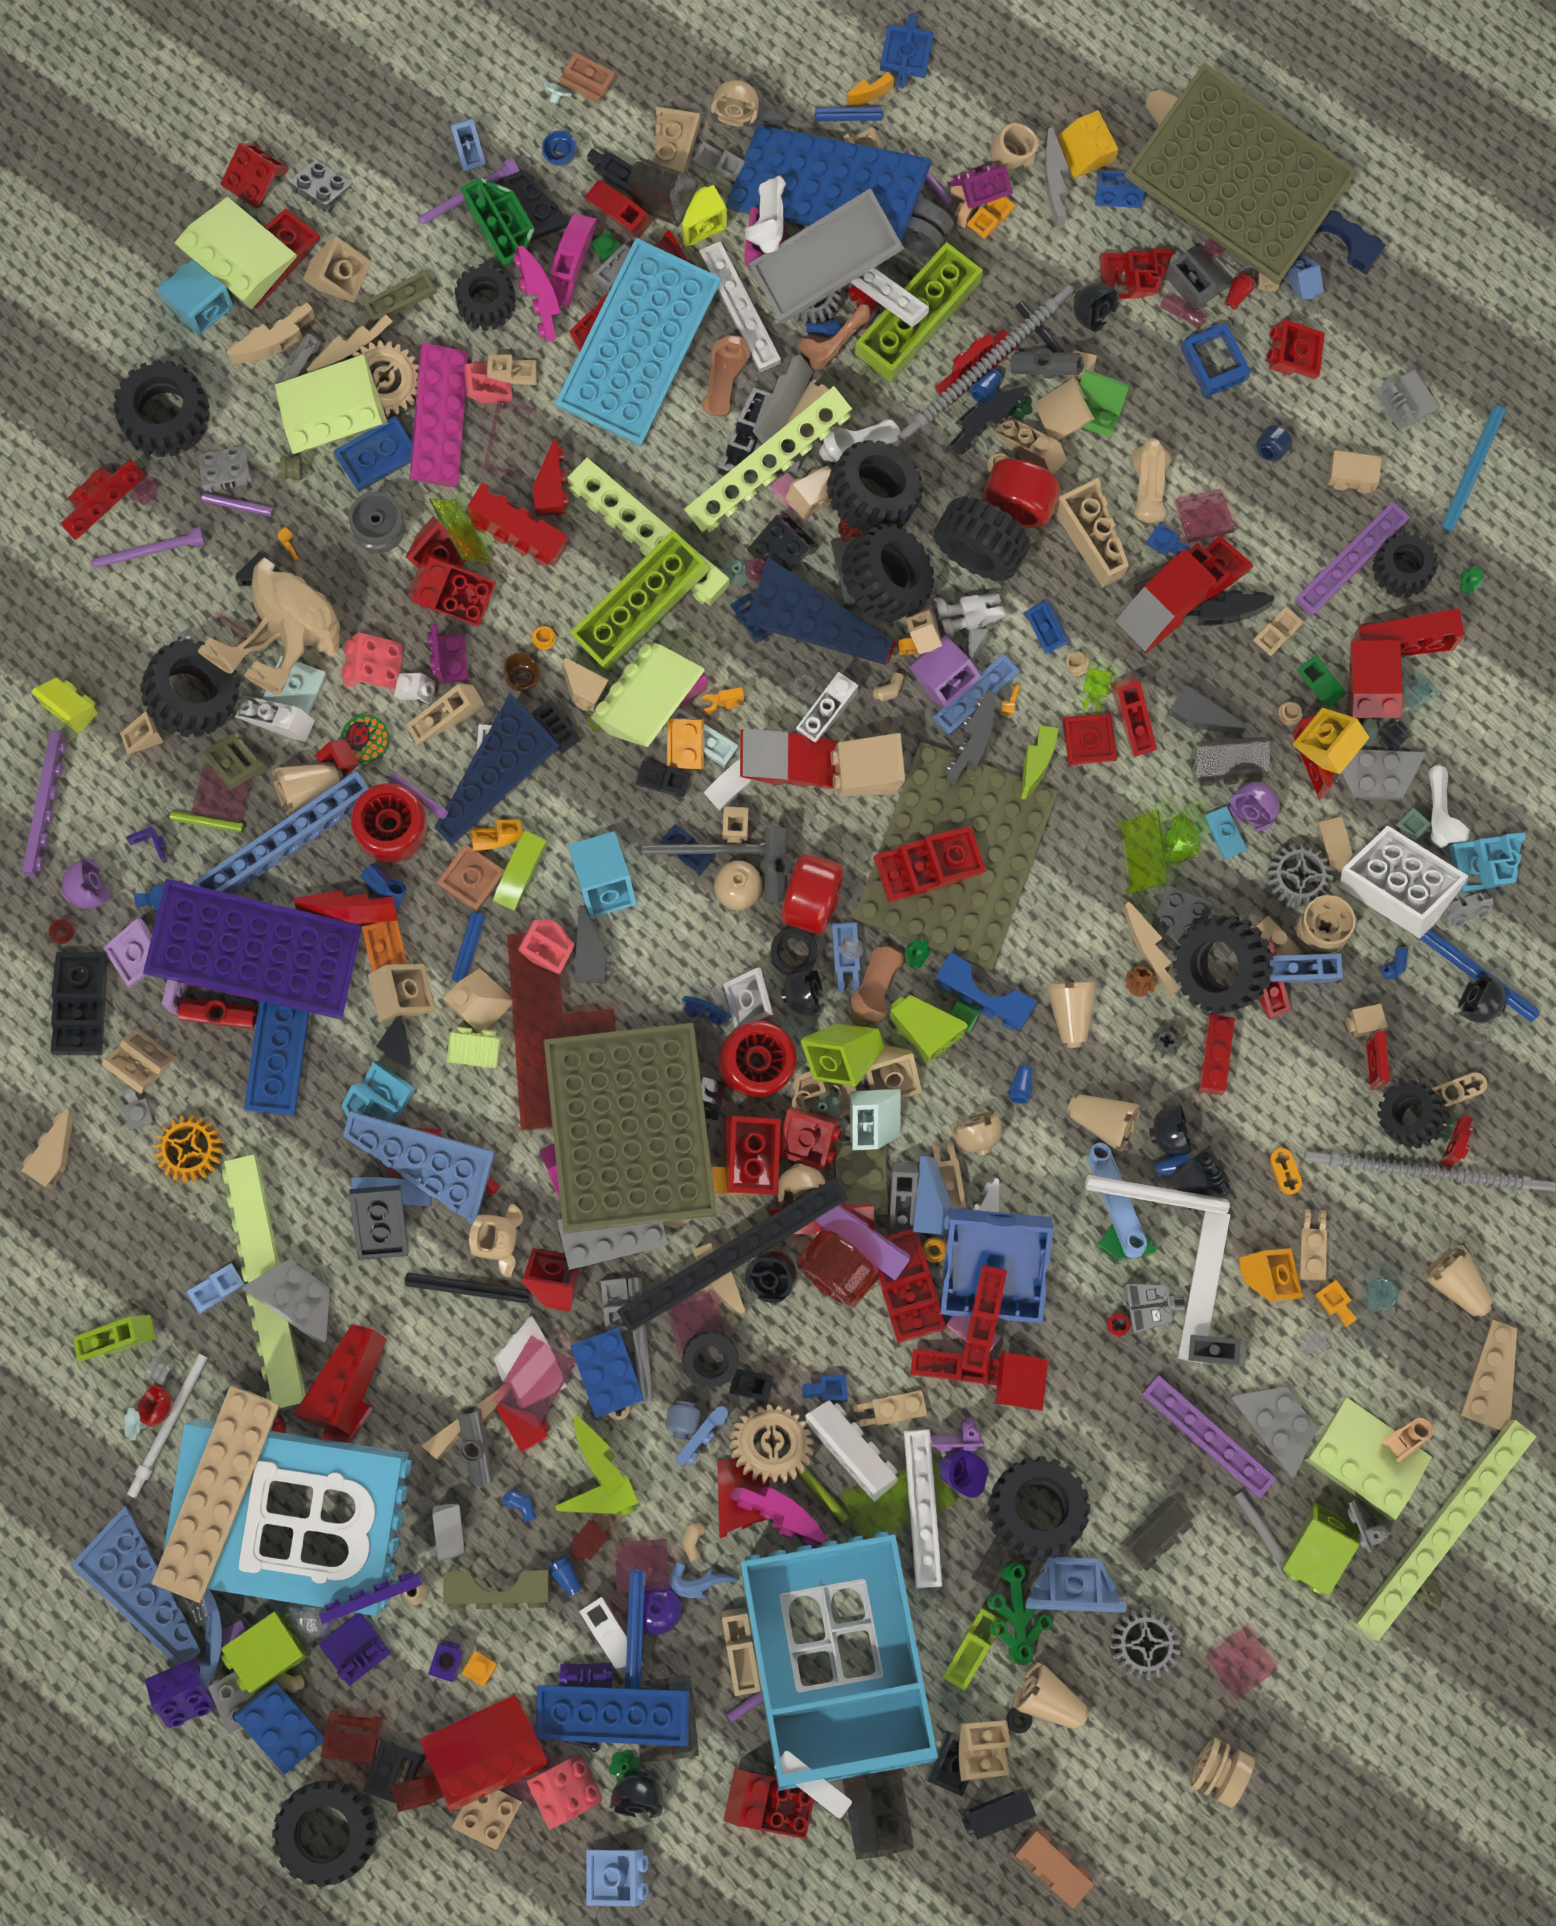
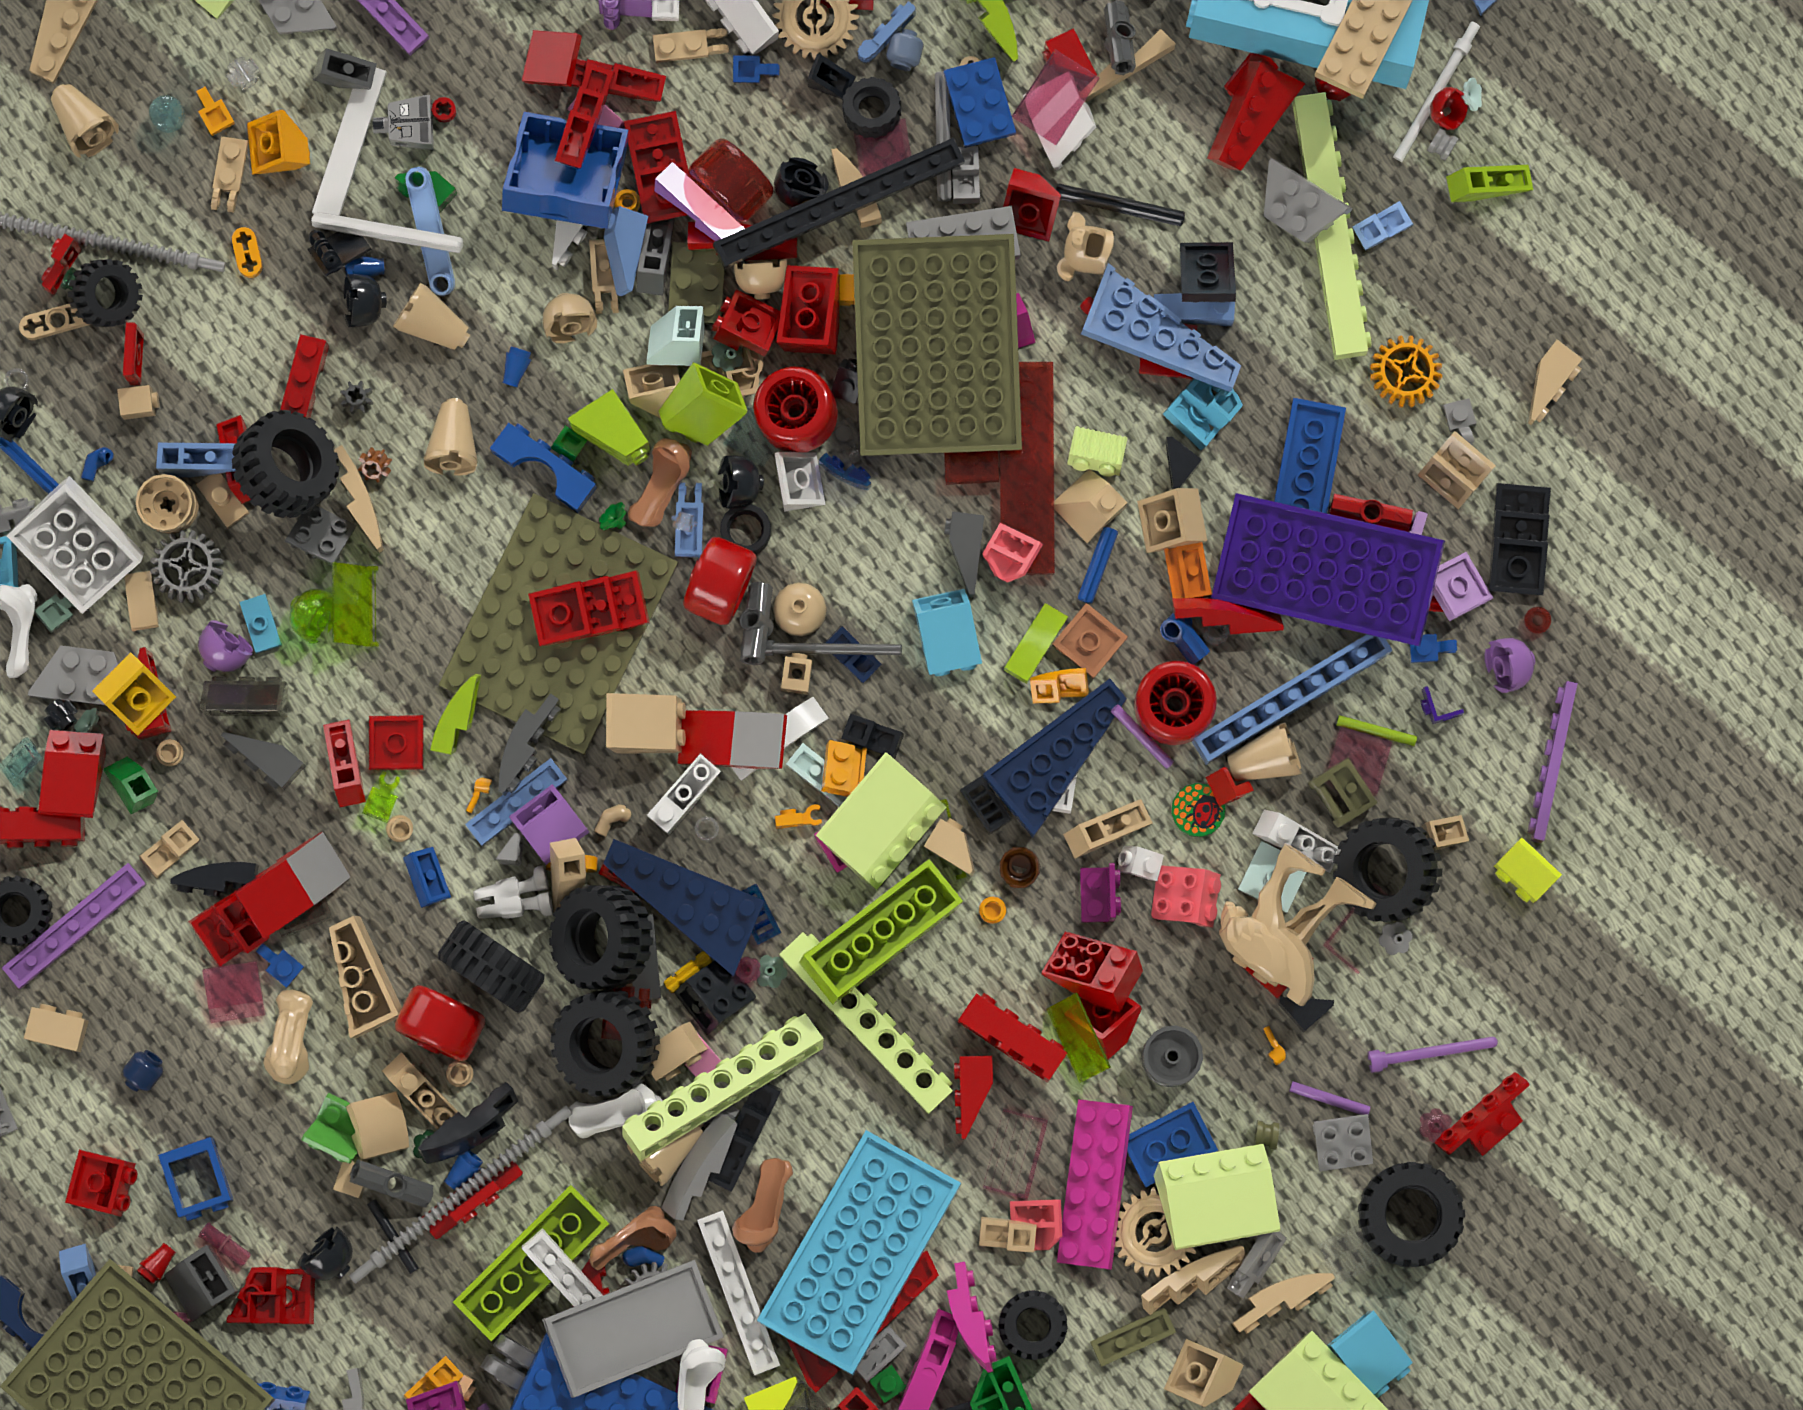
camera: 175 degrees left, 5 degrees up
none -> yellow axle [663,951,712,993]

